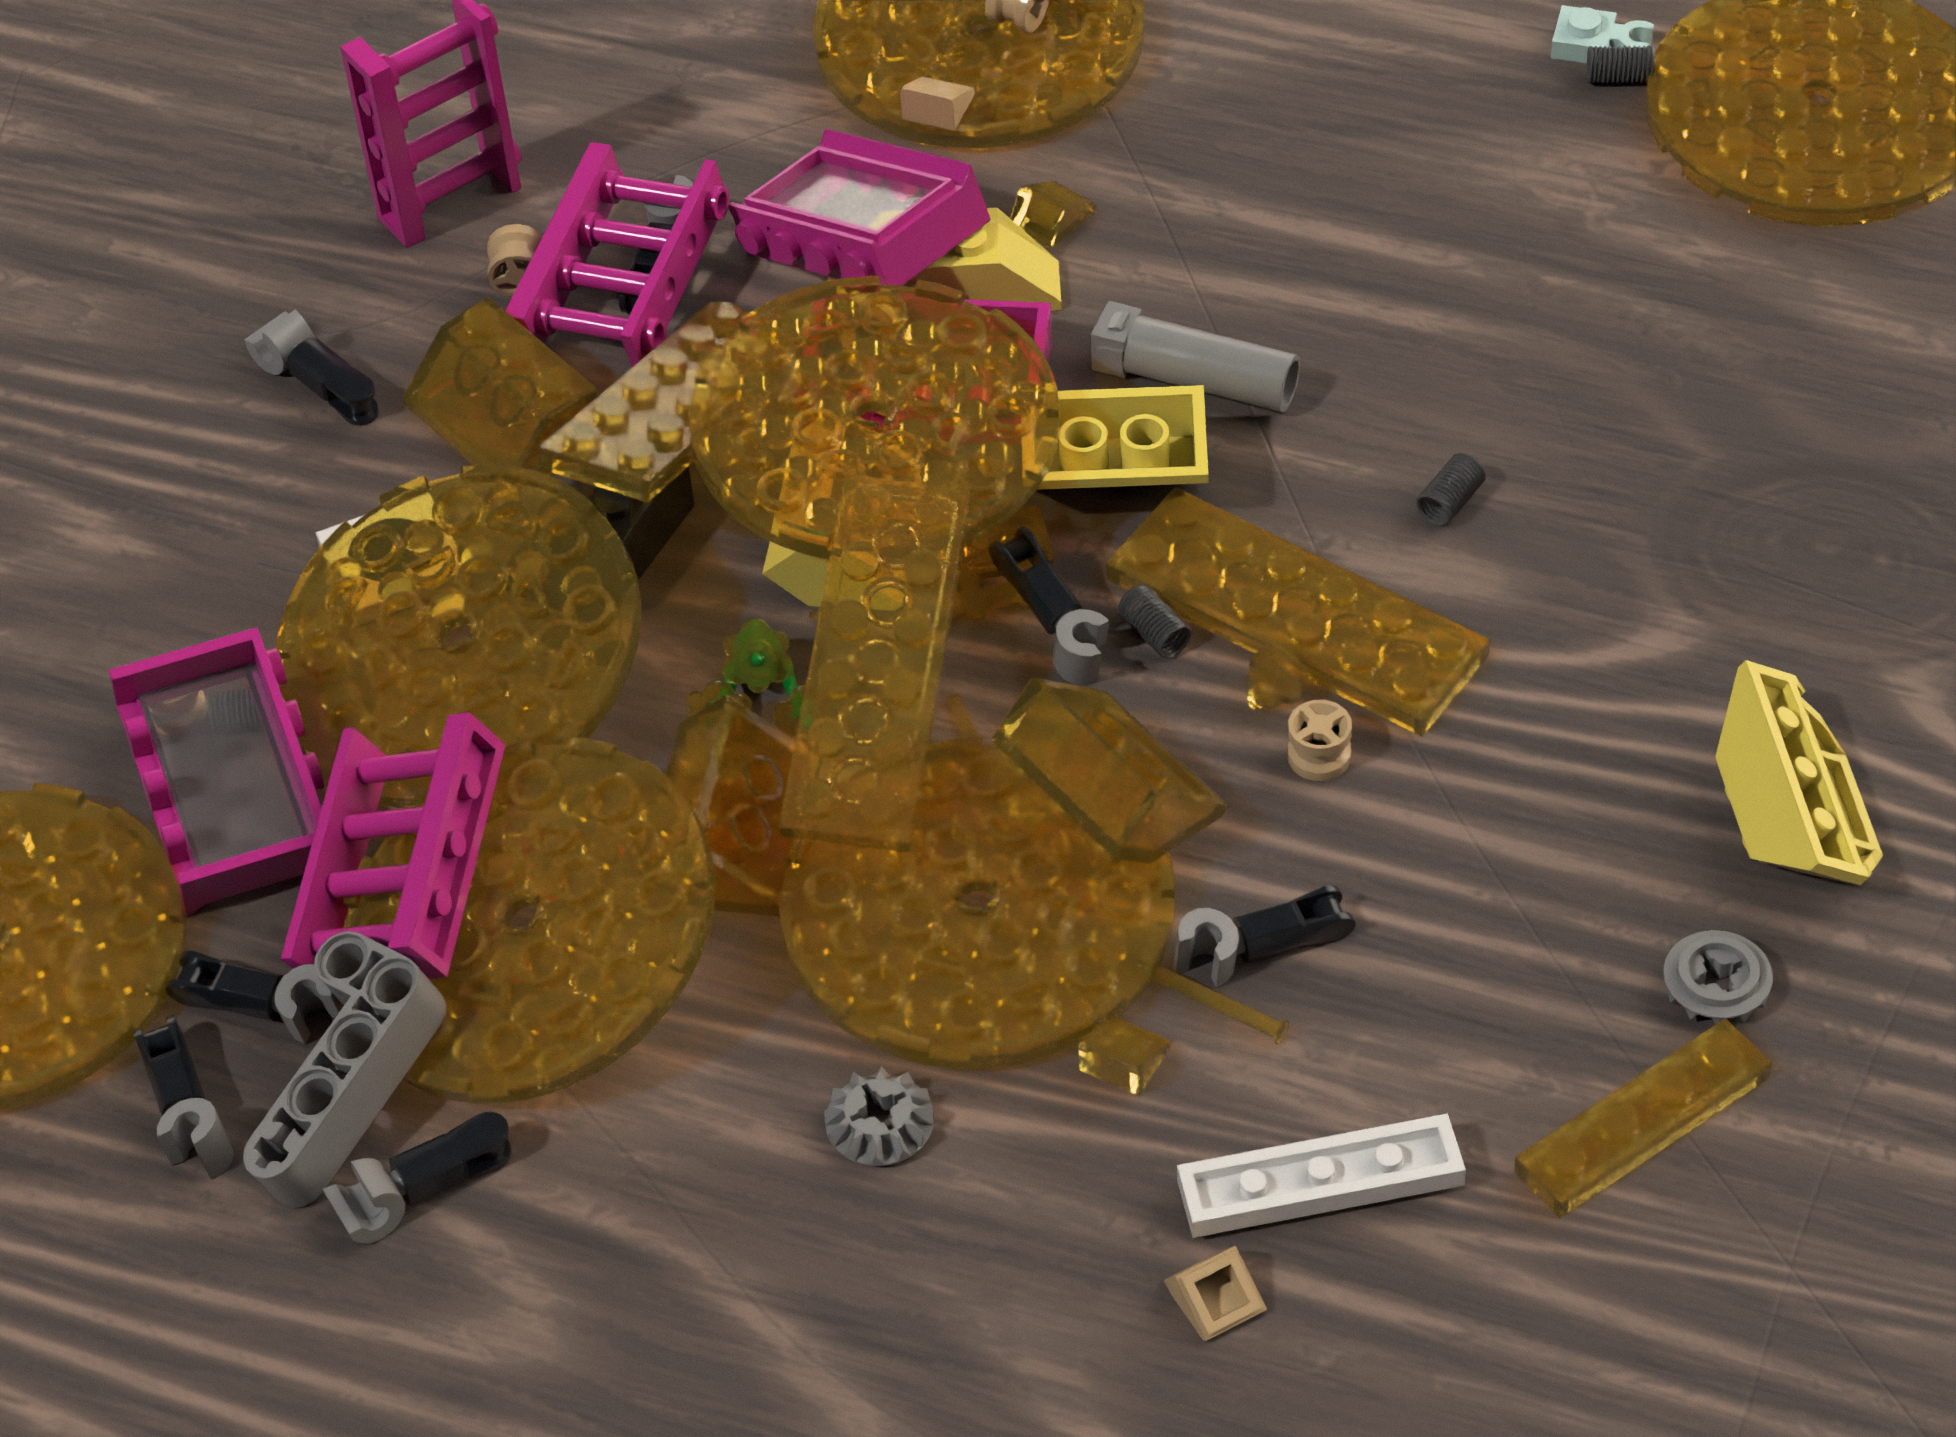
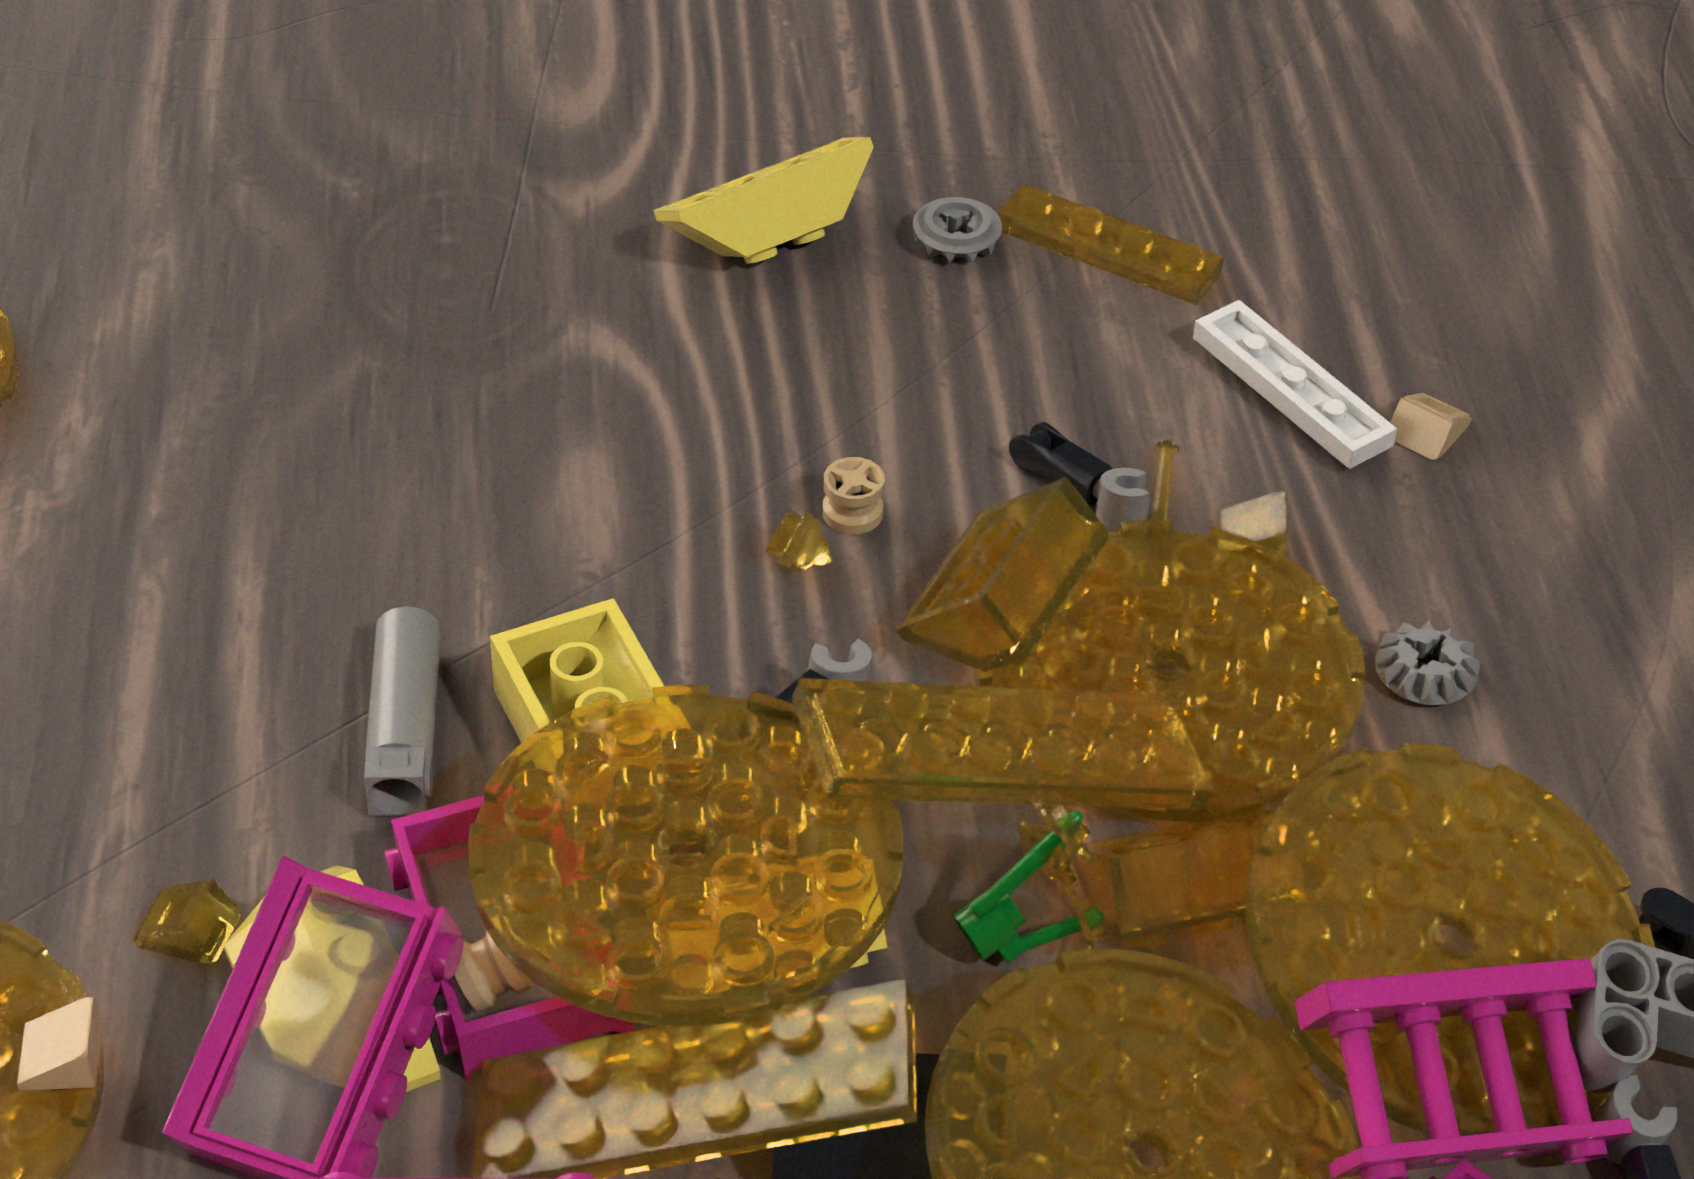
camera: 120 degrees left, 5 degrees down
clear yellow plate [1106,487,1490,737] -> none
dark grey piece [1118,584,1192,658] -> none
dark grey piece [1416,453,1486,526] -> none

